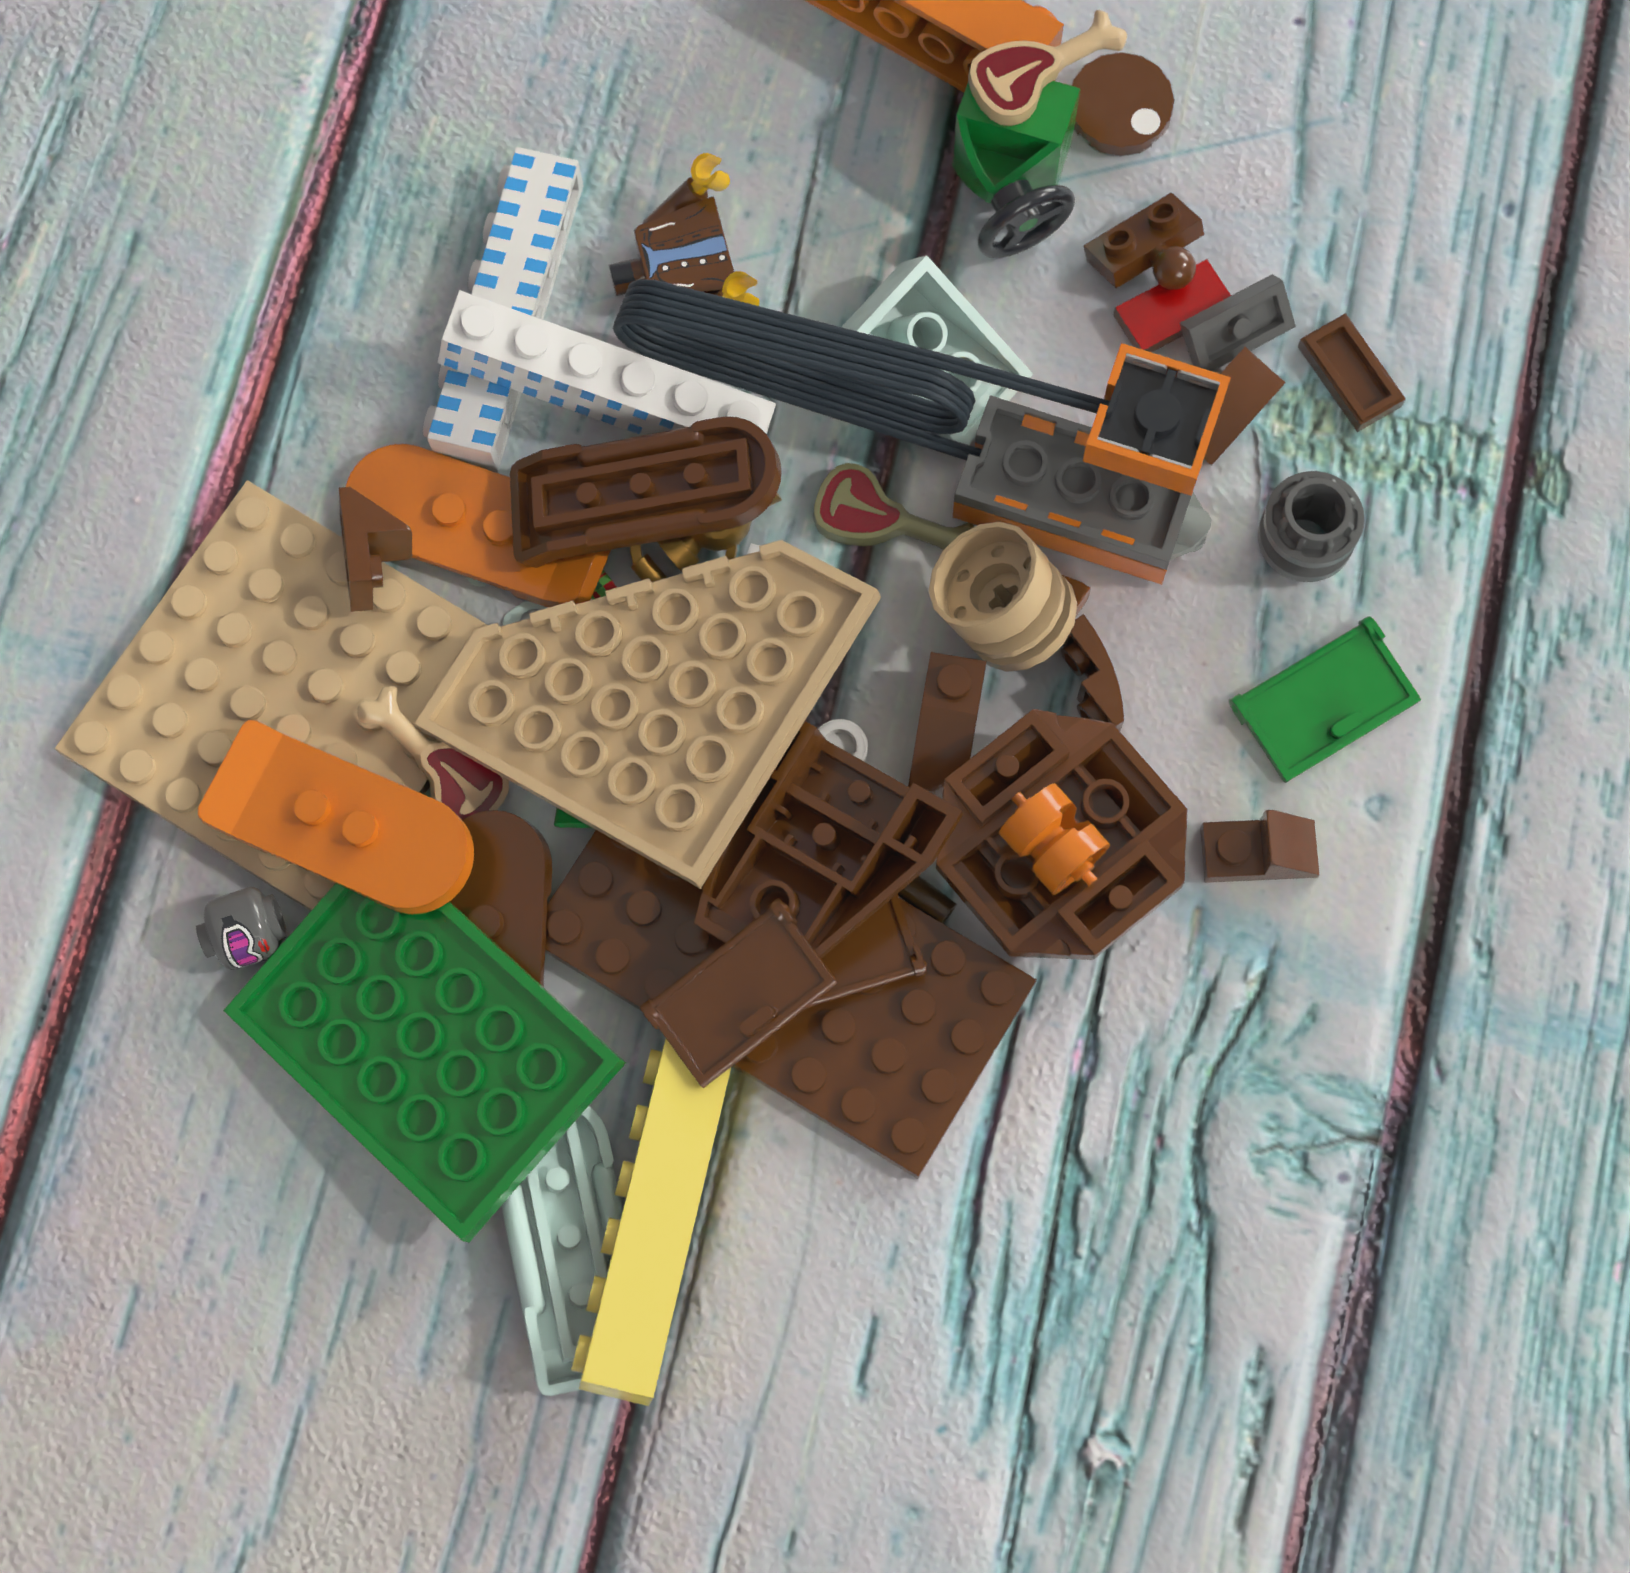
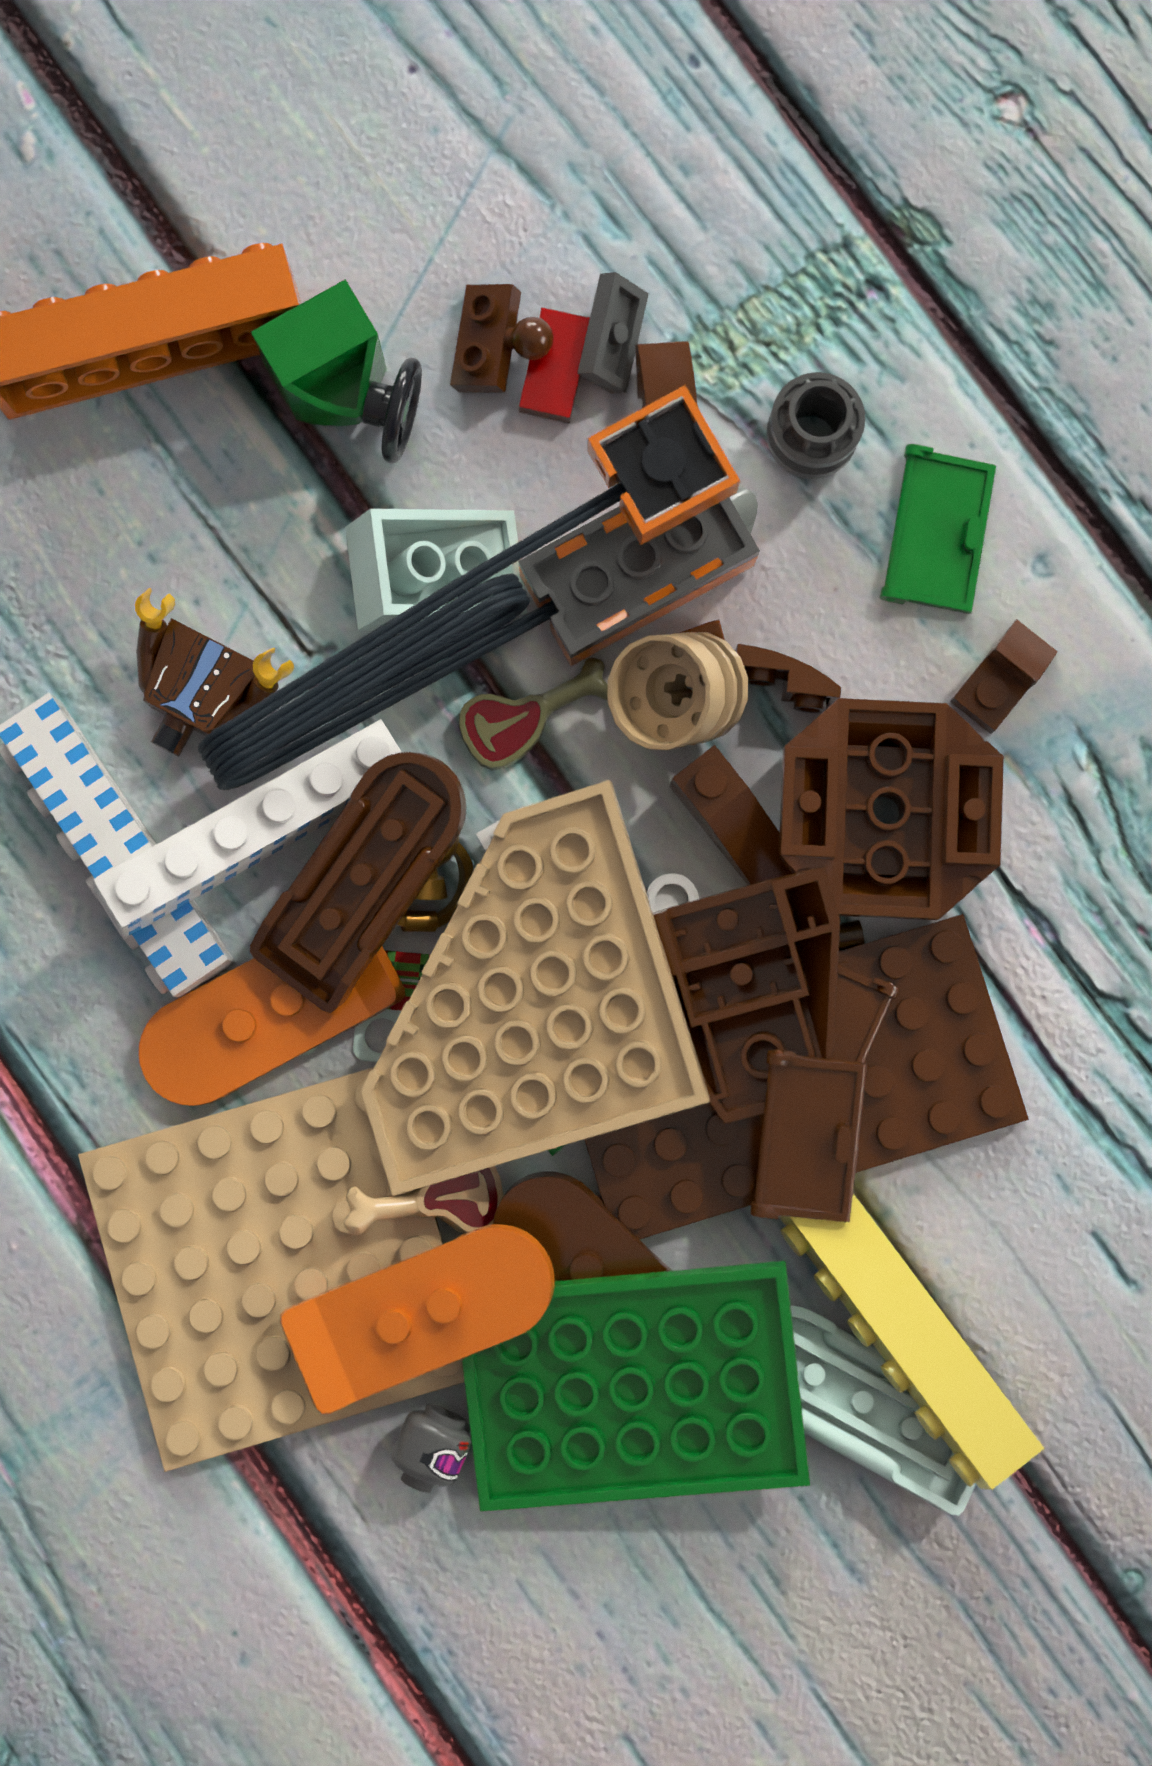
camera: 55 degrees left, 10 degrees up
reddish brown slope [339,487,412,612] -> none
tan piece [968,10,1127,126] -> none
orange wheel [999,783,1110,895] -> none
reddish brown tile [1072,52,1175,156] -> none
reddish brown tile [1297,313,1406,432] -> none

